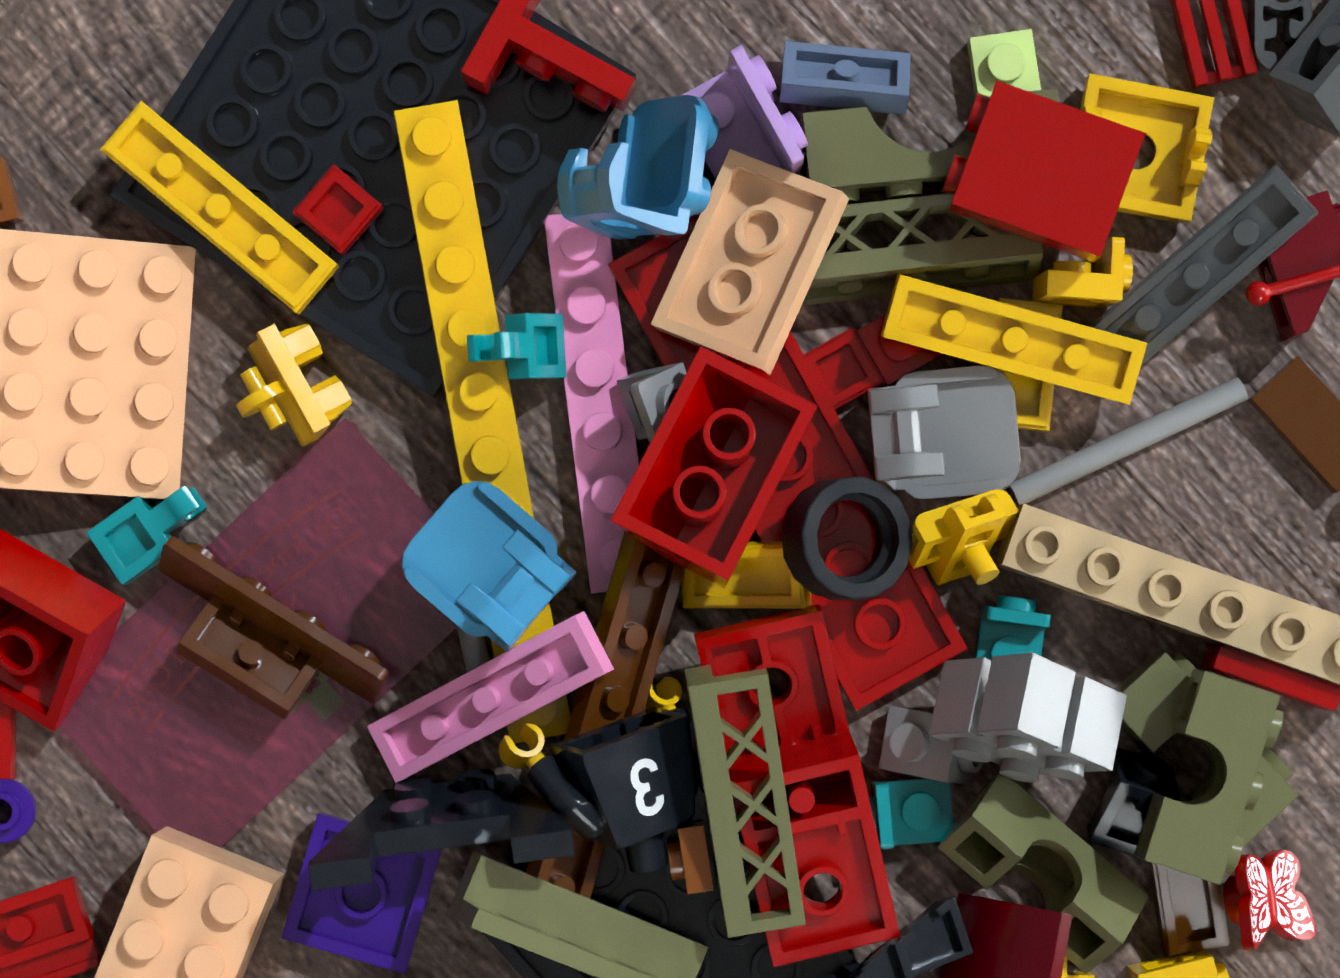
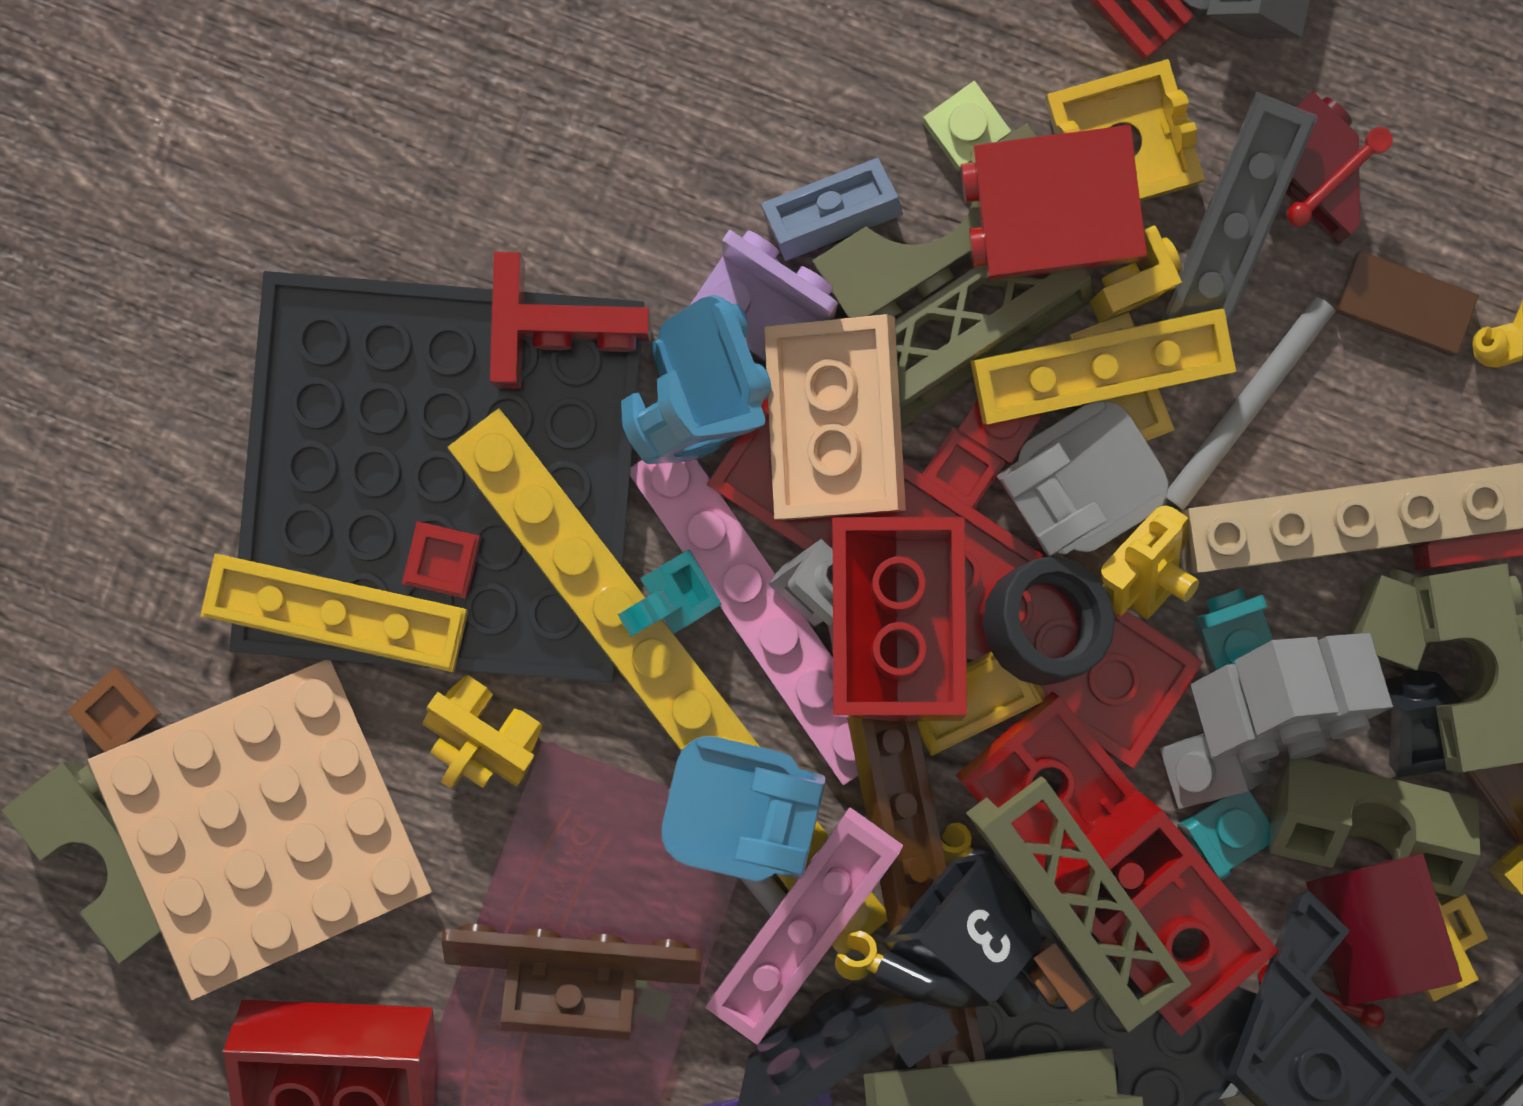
camera: 25 degrees left, 0 degrees up
teal plate [86,486,208,585] -> none

